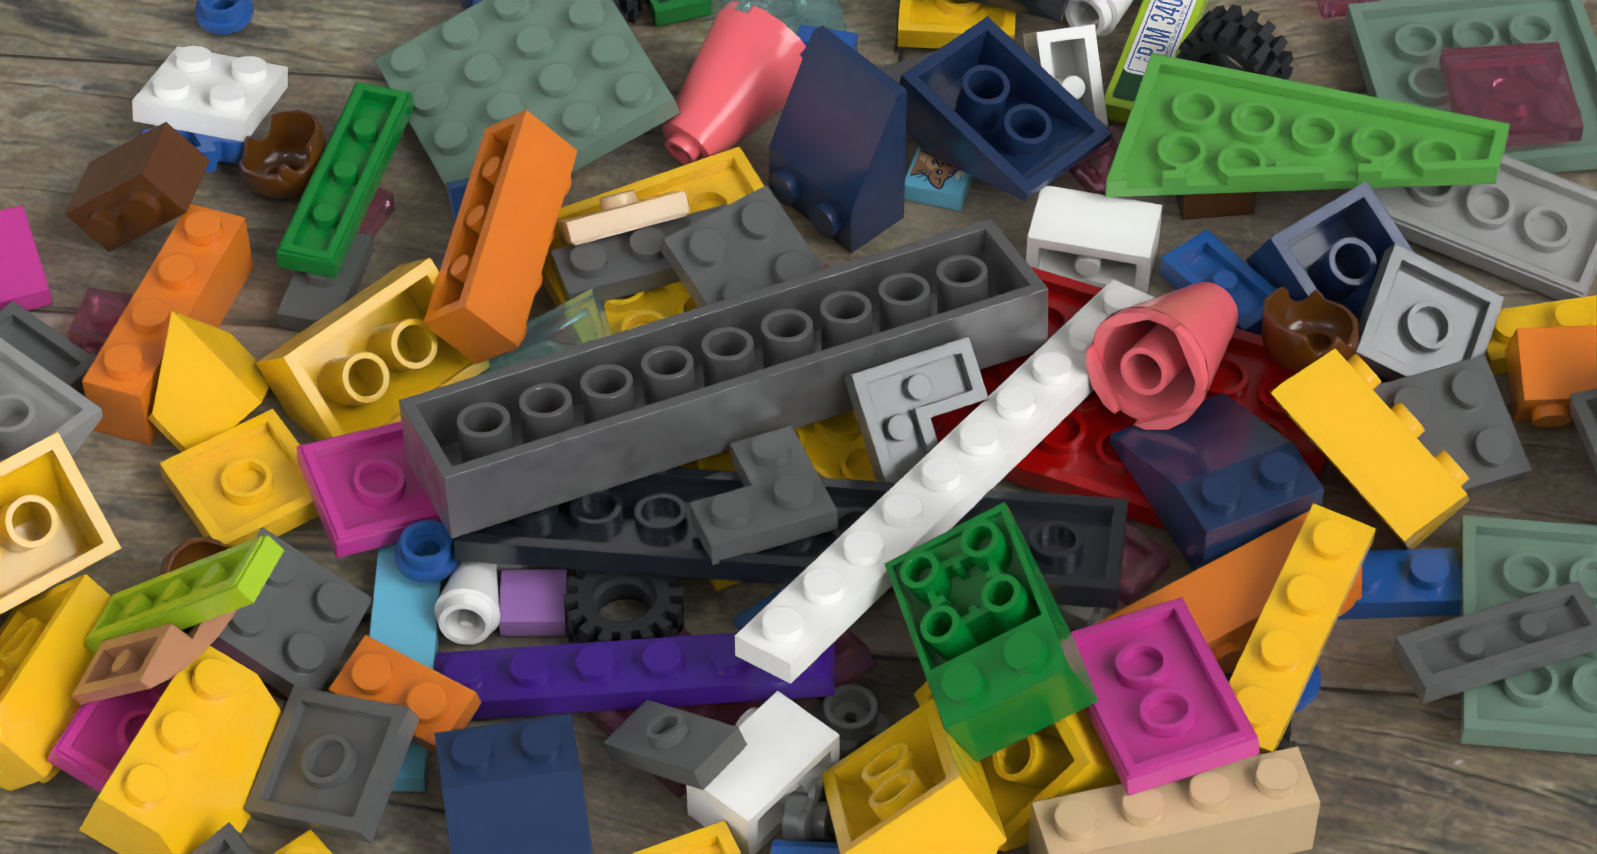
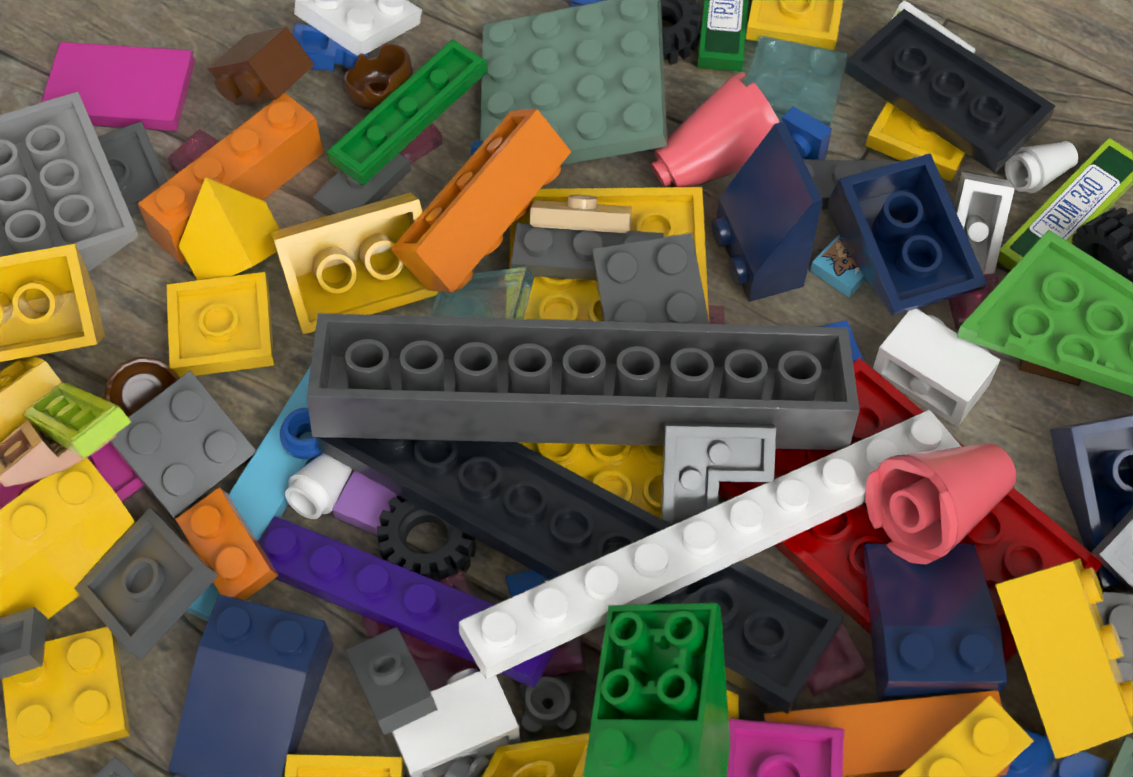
camera: 25 degrees right, 10 degrees up
dark pink tile [297,422,443,558] -> none
dark grey plate [689,426,838,565] -> none
blue plate [1159,229,1276,335] -> none
reddish brown hair [1262,287,1359,373] -> none

